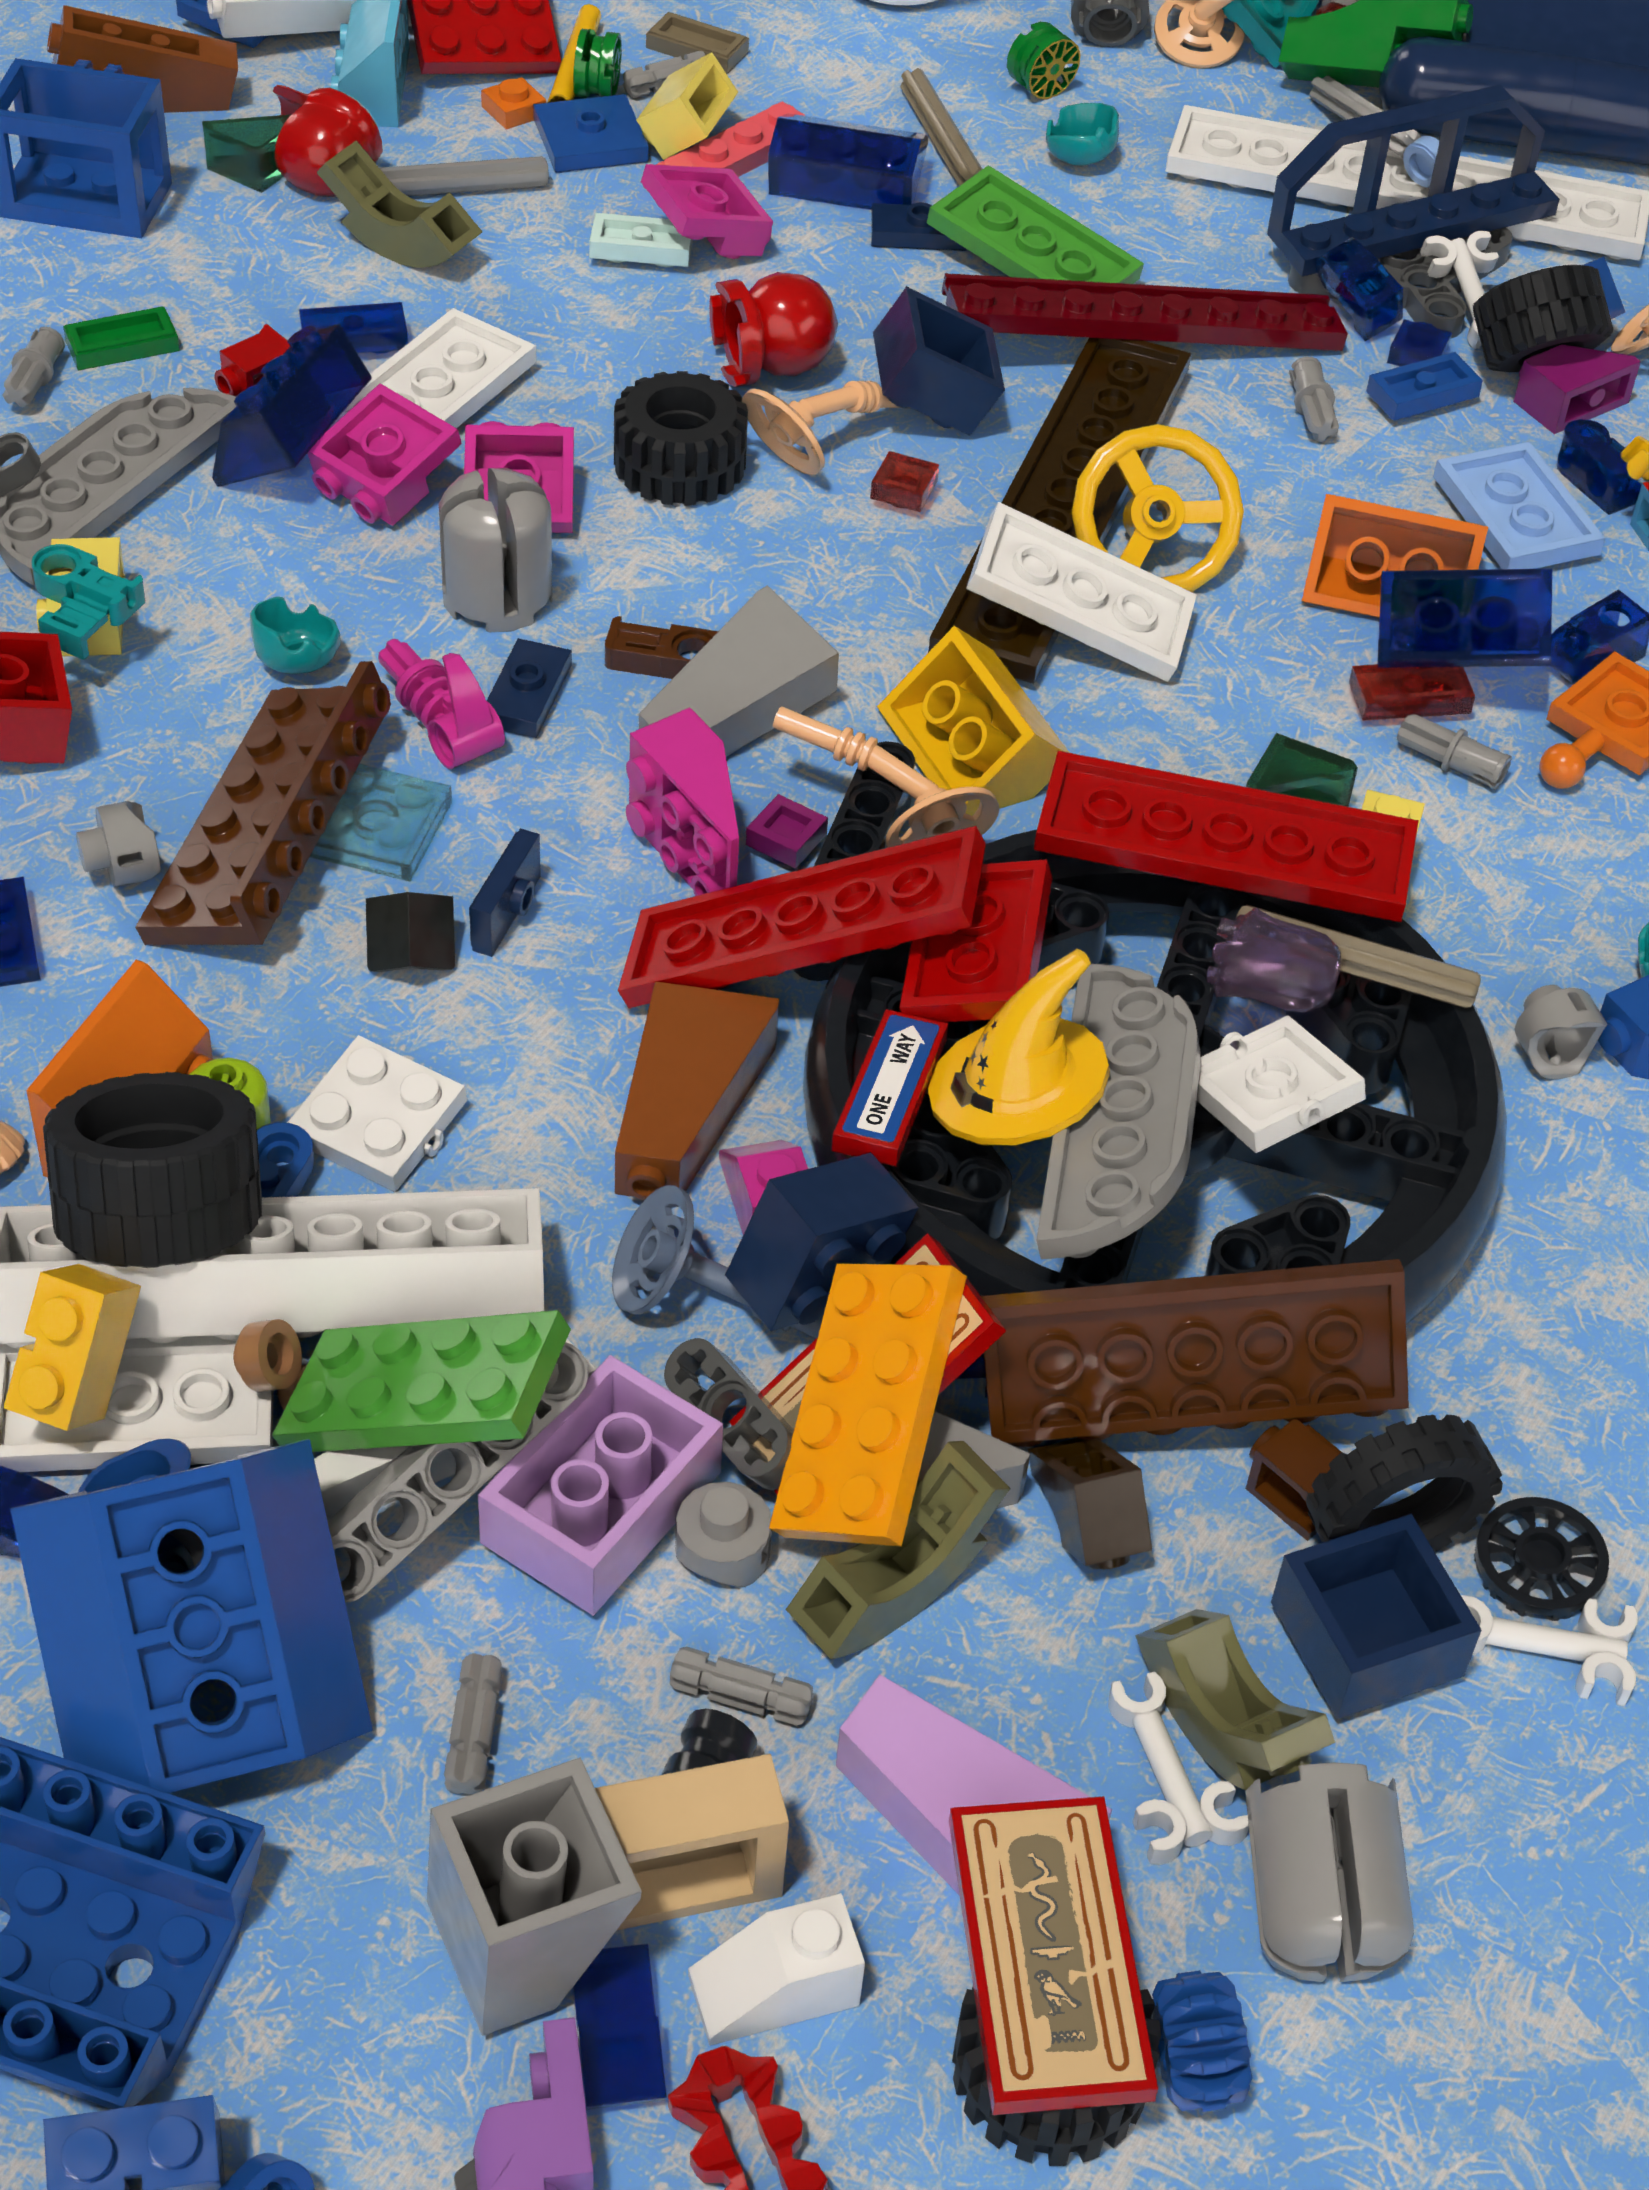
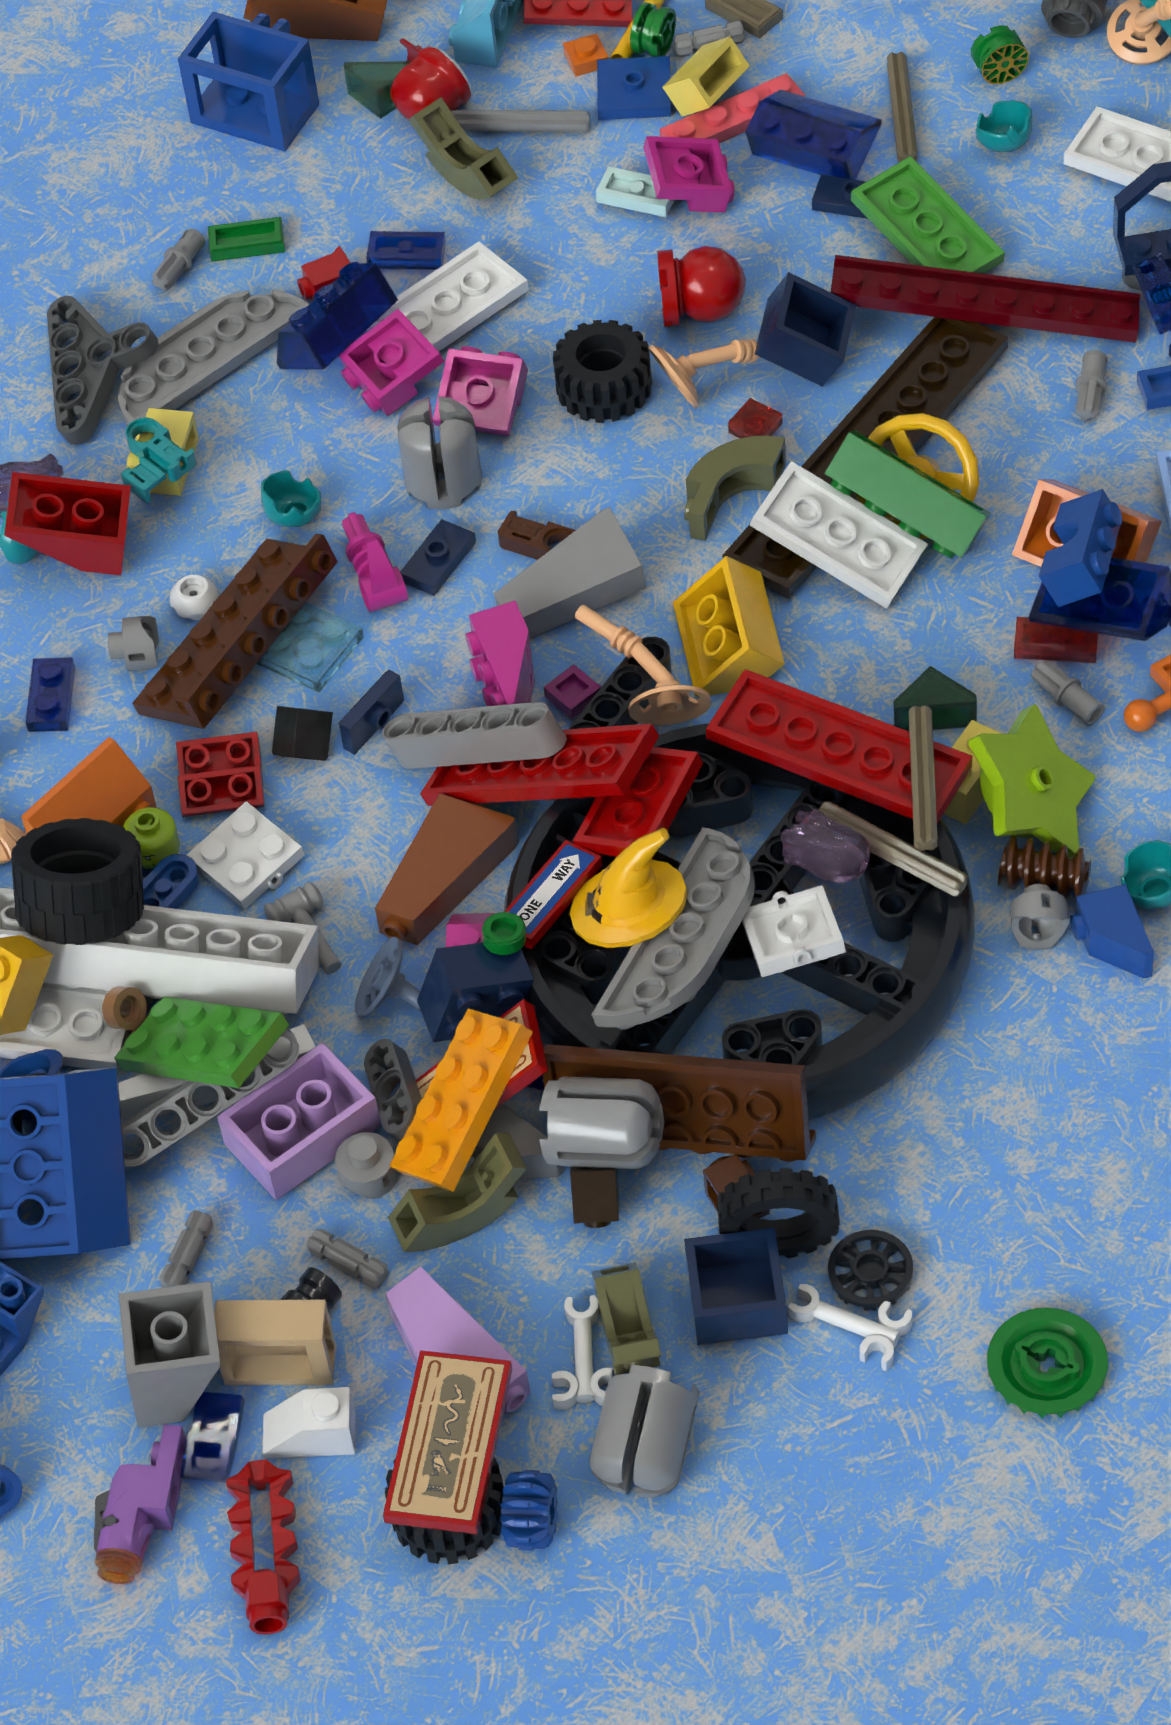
camera: 25 degrees right, 5 degrees up
none -> white plate [169,575,220,620]
none -> red slope [176,732,265,817]
none -> light grey piece [264,882,341,974]
none -> light grey beam [382,702,567,769]
none -> green tile [482,912,526,955]
none -> light grey cylinder [539,1077,664,1169]
none -> olive arch [684,436,786,541]
none -> green brick [824,430,991,559]
none -> dark tan axle [909,705,938,851]
none -> lime plate [968,704,1096,858]
none -> reddish brown piece [998,835,1091,900]
none -> blue arch [1039,489,1122,607]

